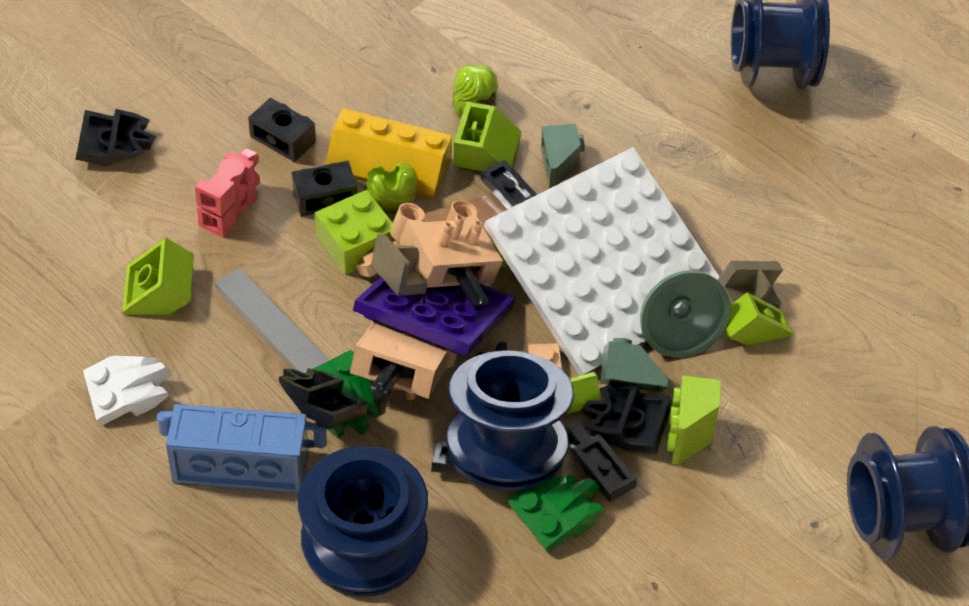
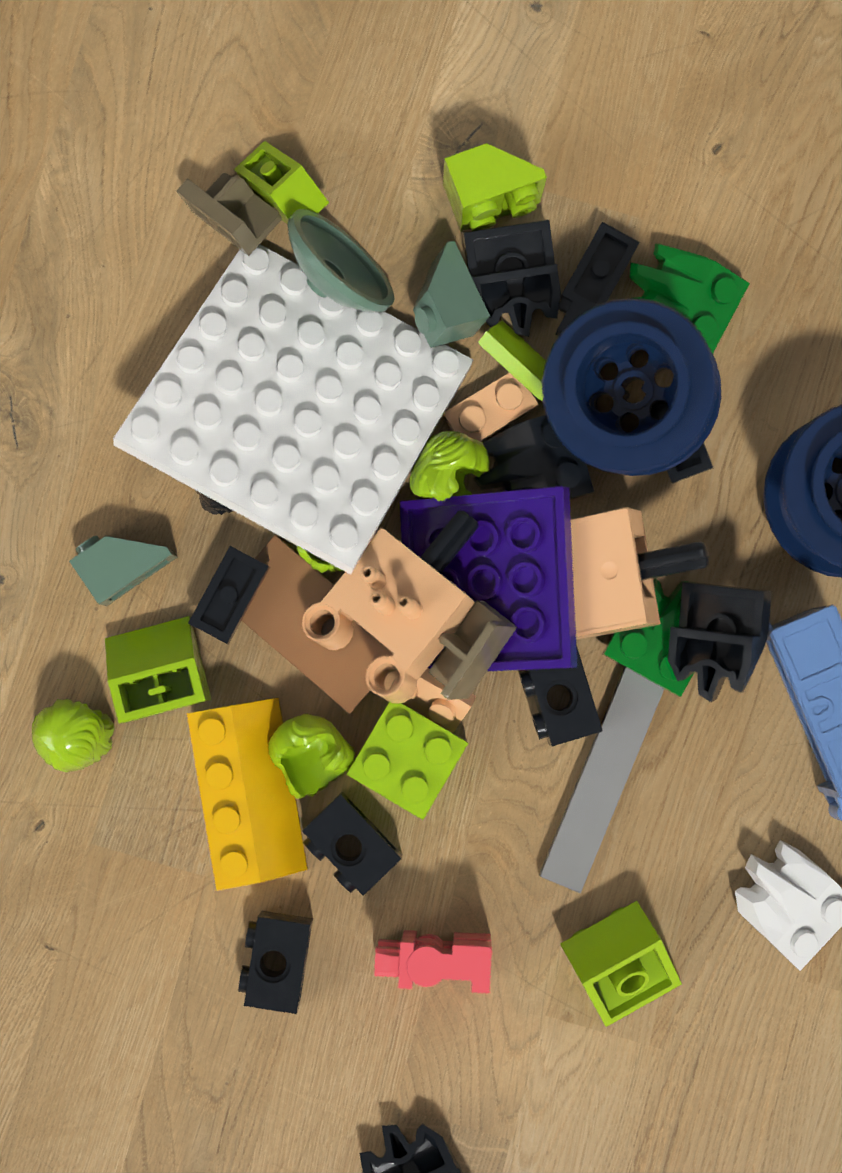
camera: 120 degrees left, 35 degrees up
none -> lime hair [409,431,489,501]
none -> black brick [519,648,603,746]

